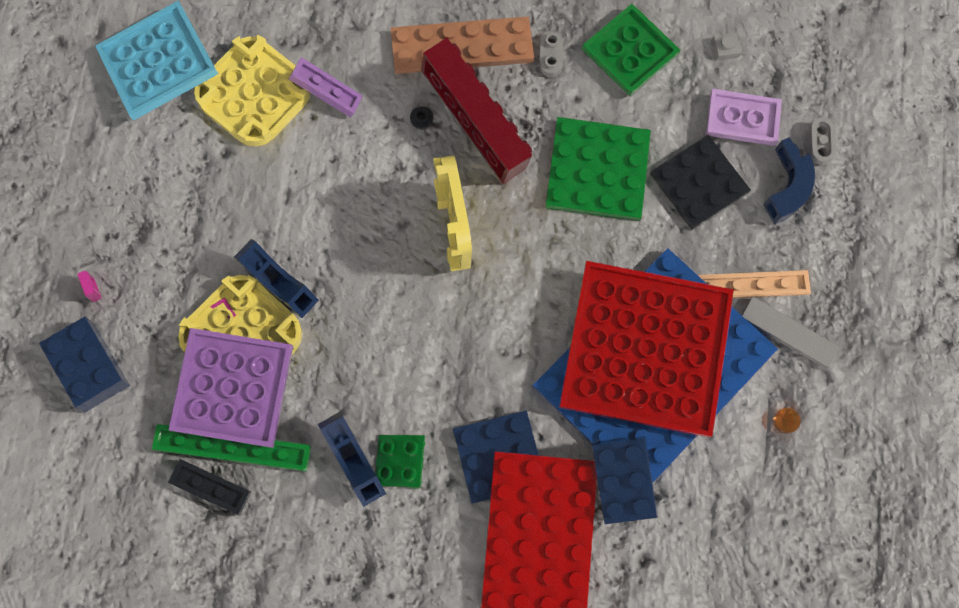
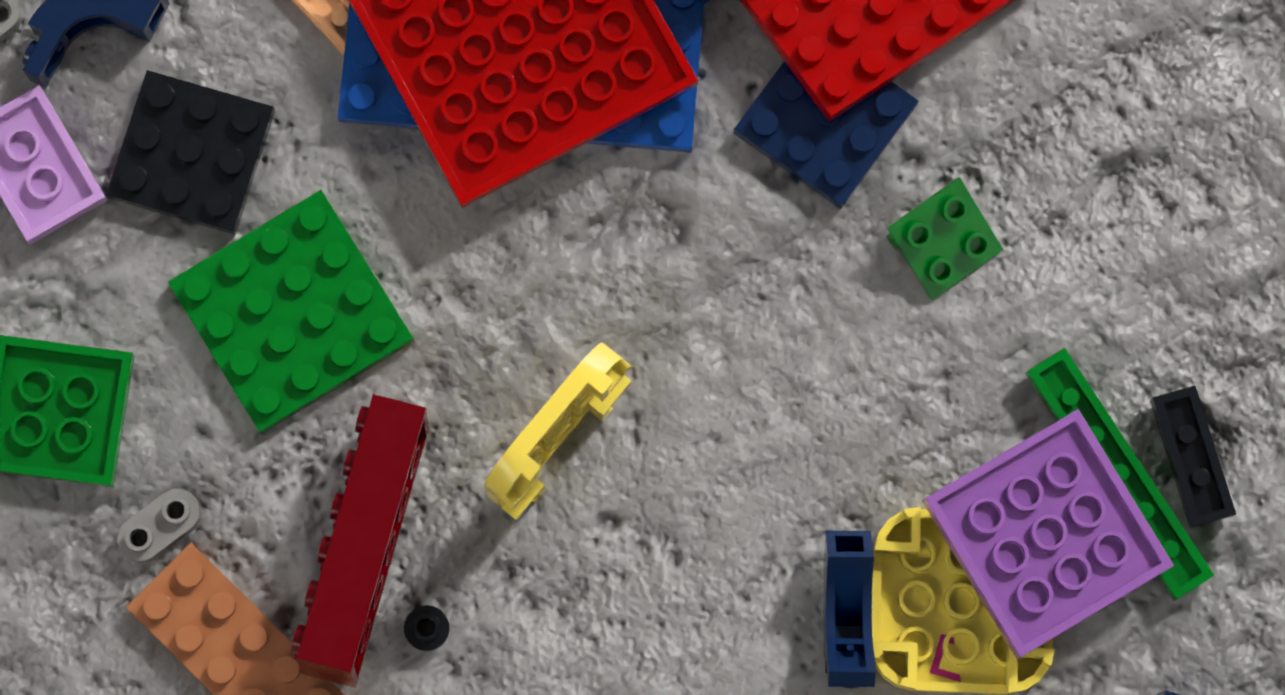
camera: 125 degrees left, 5 degrees up
dark blue arch [317,411,386,507] -> none

